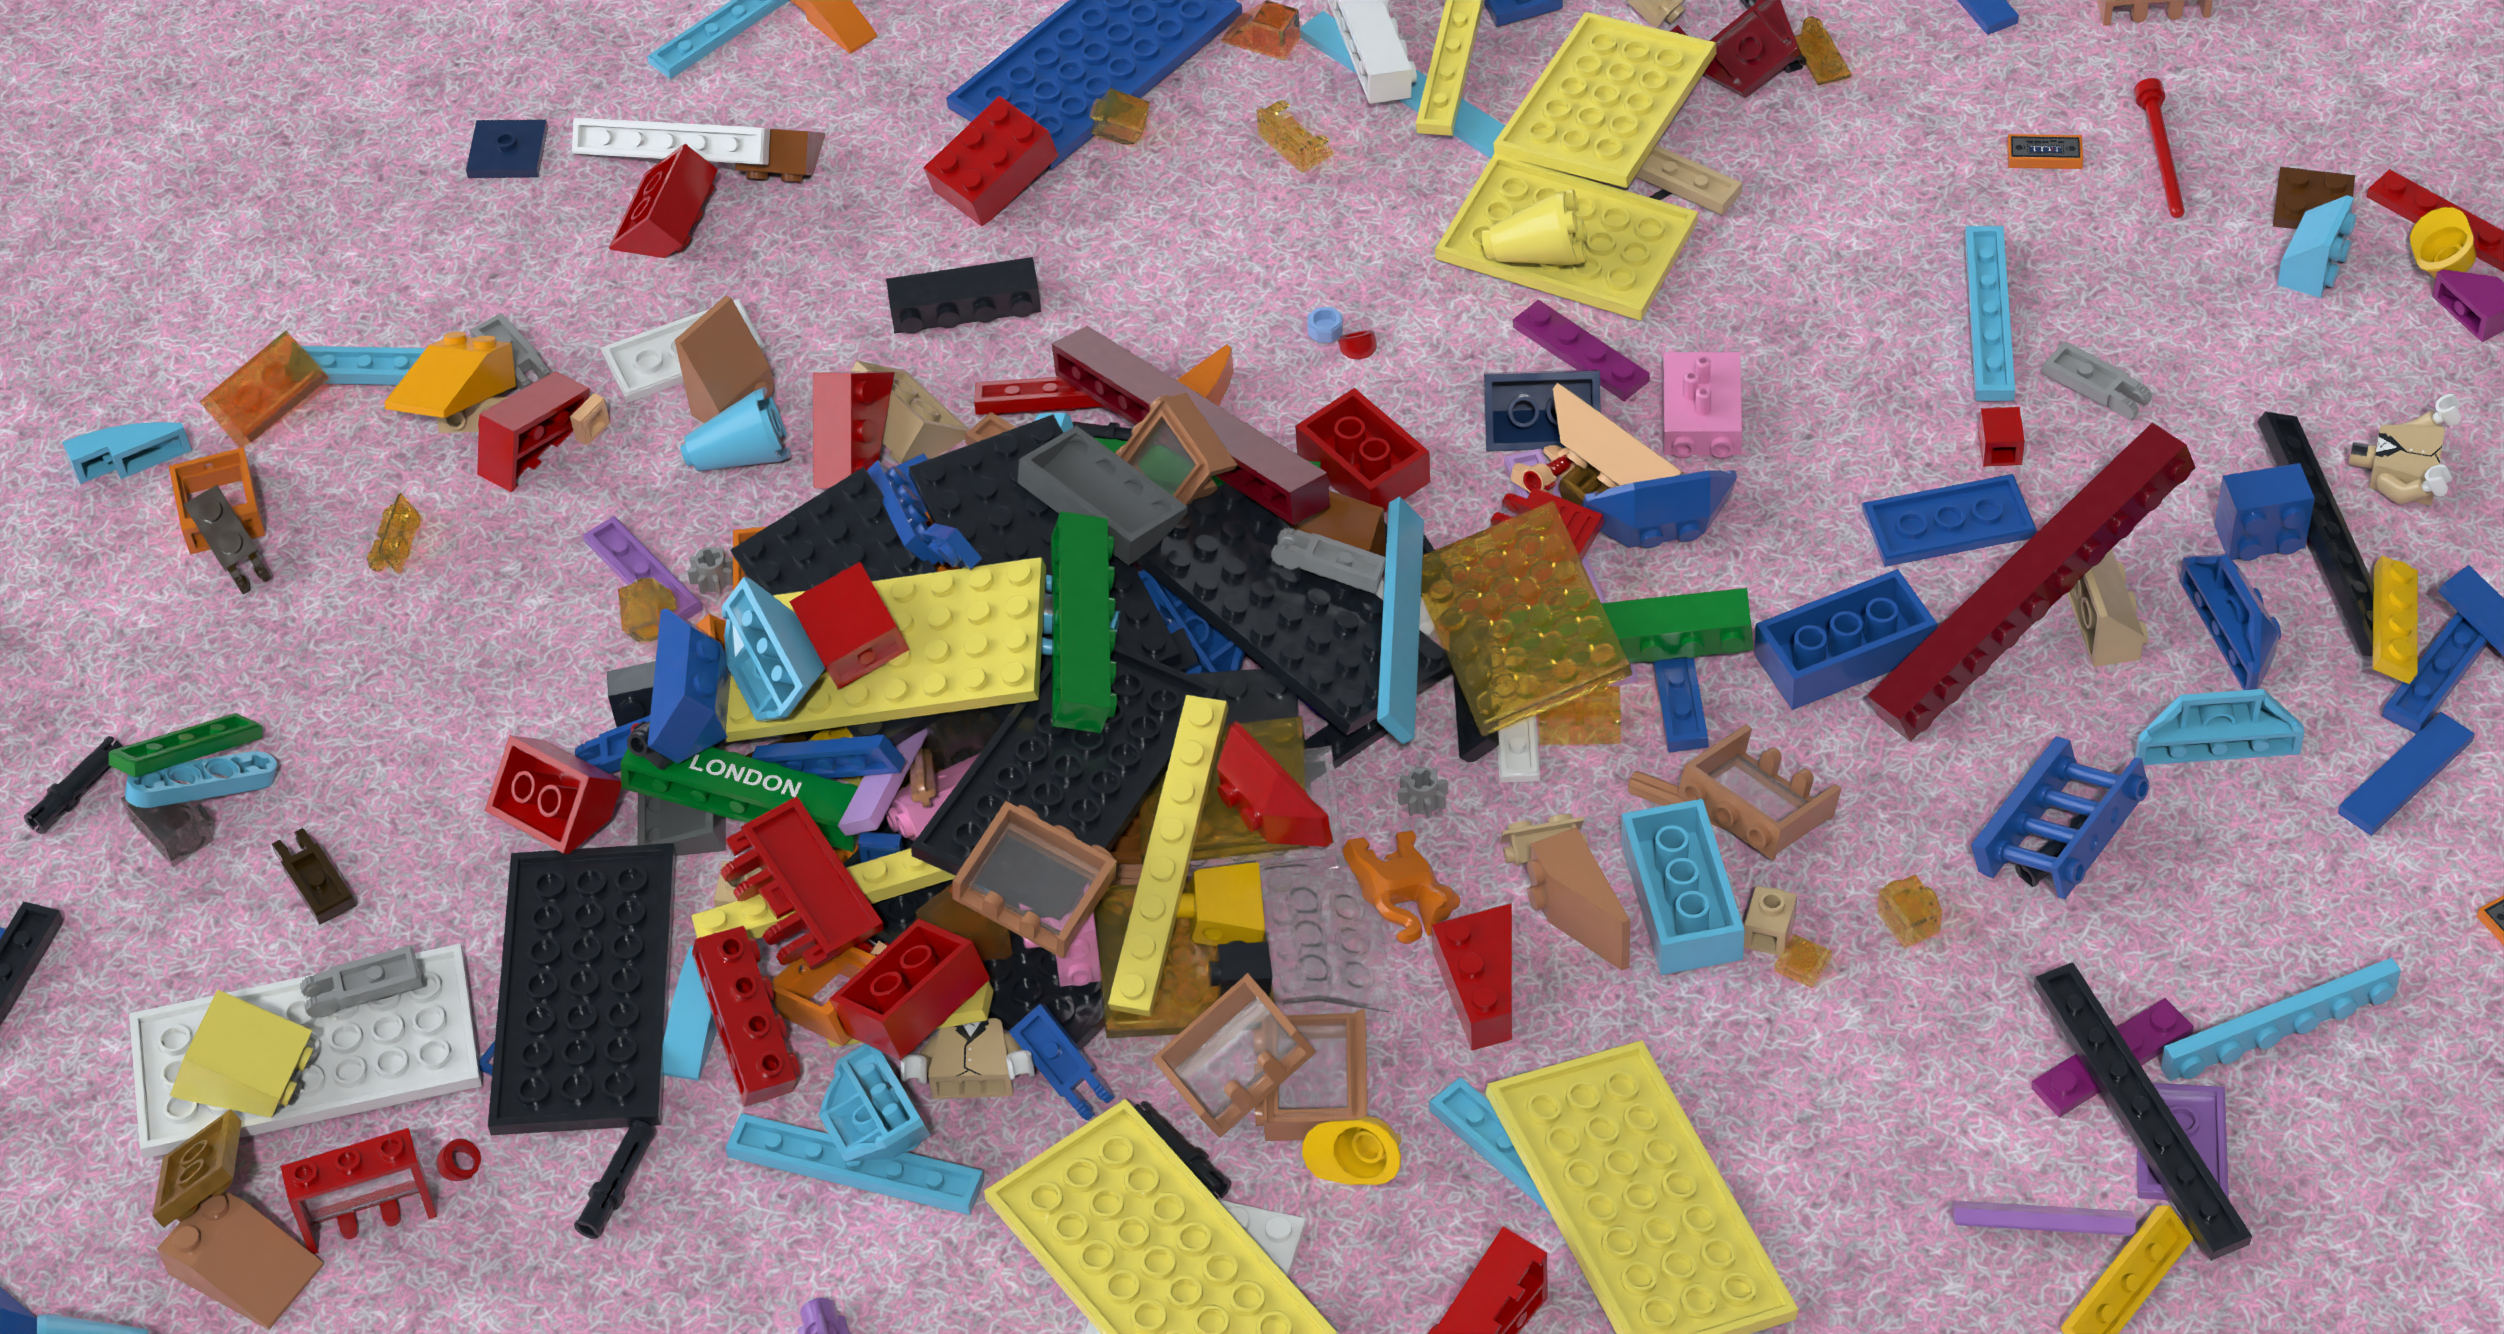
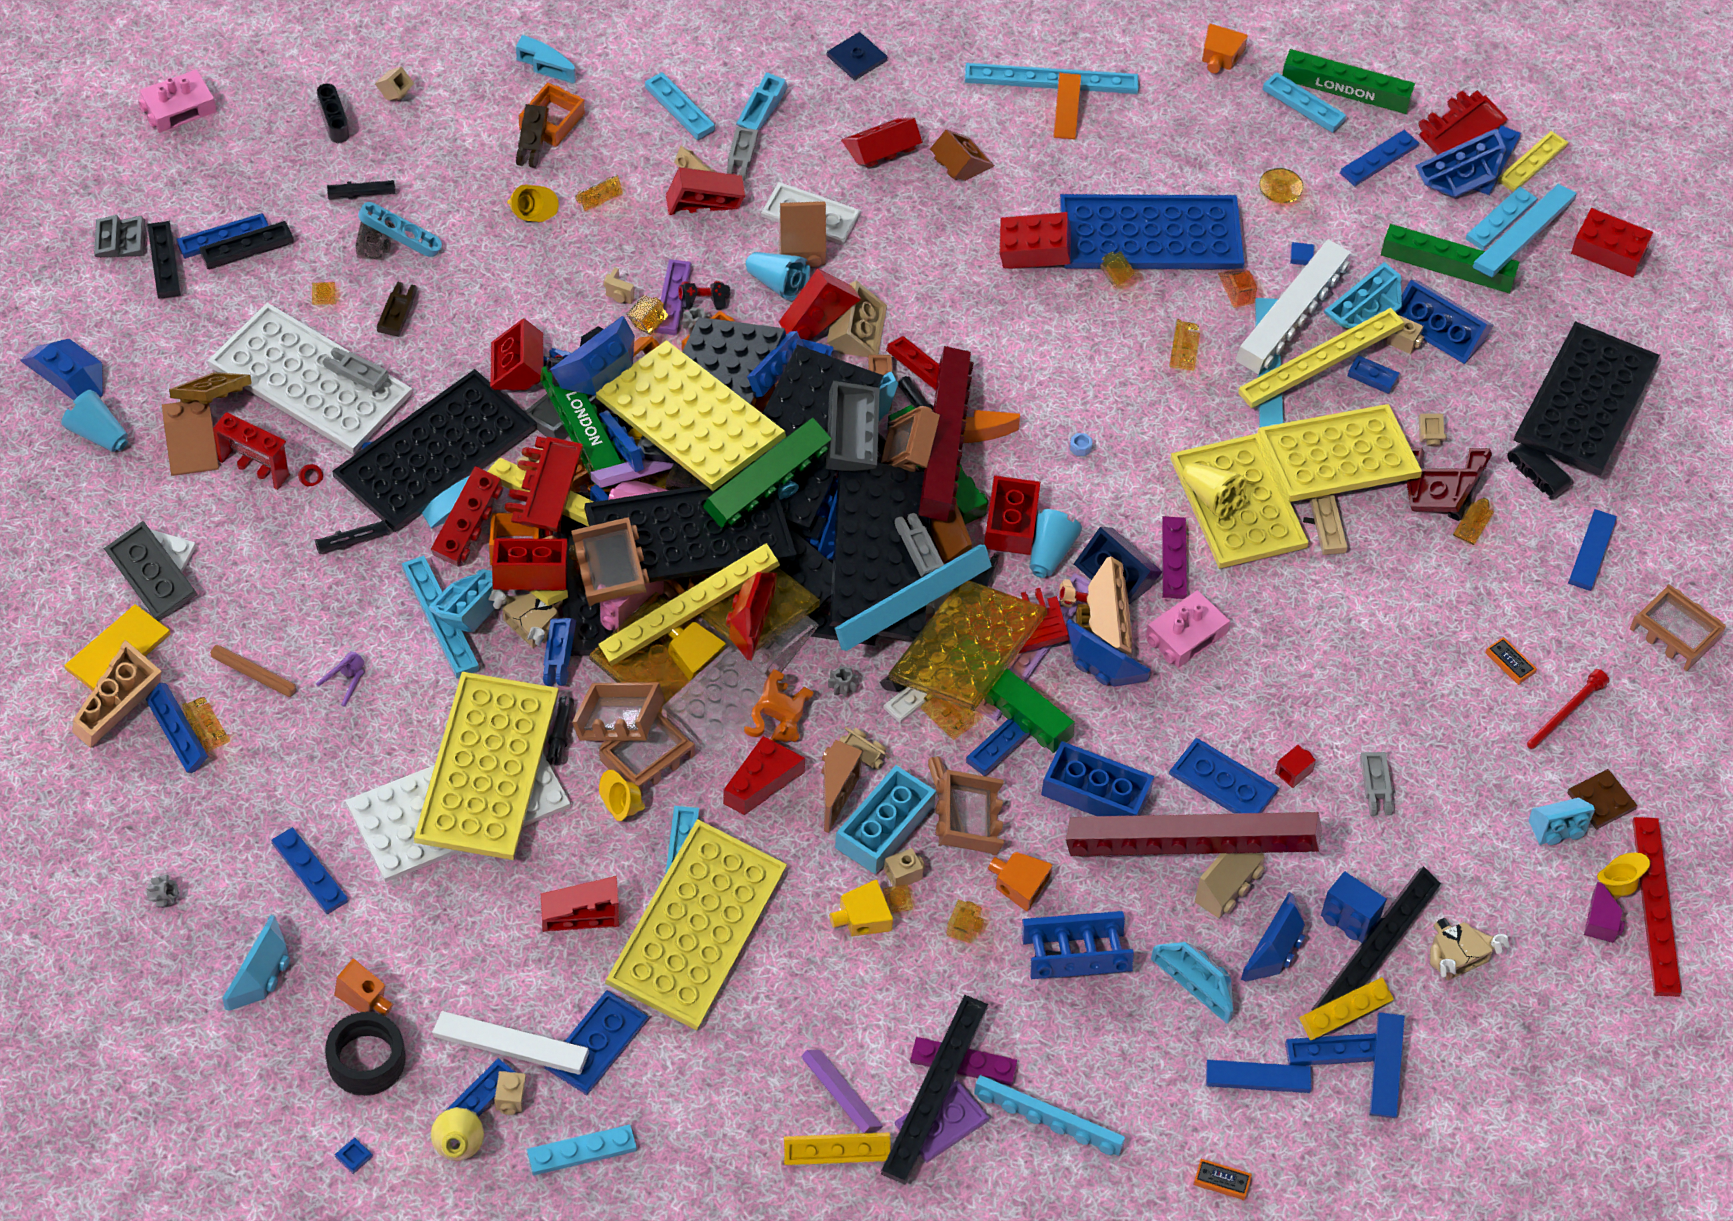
camera: 40 degrees right, 5 degrees up
green tile [109,713,262,777] -> none
light yellow slope [170,989,313,1118] -> none
clear orange tile [199,330,329,448] -> none
light orange slope [384,331,516,418] -> none
light nougat tile [570,393,610,445] -> none
white tile [572,118,770,165] -> none
medium azure wedge [722,577,825,722] -> none
red panel [789,562,910,690] -> none
black brick [886,257,1041,334] -> none
nougat axle [910,748,936,807] -> none
blue plate [923,523,982,569] -> none
black brick [1208,941,1273,999] -> none
red piece [1338,330,1377,360] -> none
medium azure plate [1965,226,2015,401] -> none
none -> clear yellow plate [312,282,335,305]
none -> yellow piece [507,184,559,222]
none -> tan bracket [603,267,634,304]
none -> black piece [678,281,730,310]
none -> medium azure slope [736,72,788,131]
none -> yellow torso [829,879,893,936]
none -> orange torso [988,852,1053,912]
none -> medium azure cone [1029,509,1082,578]

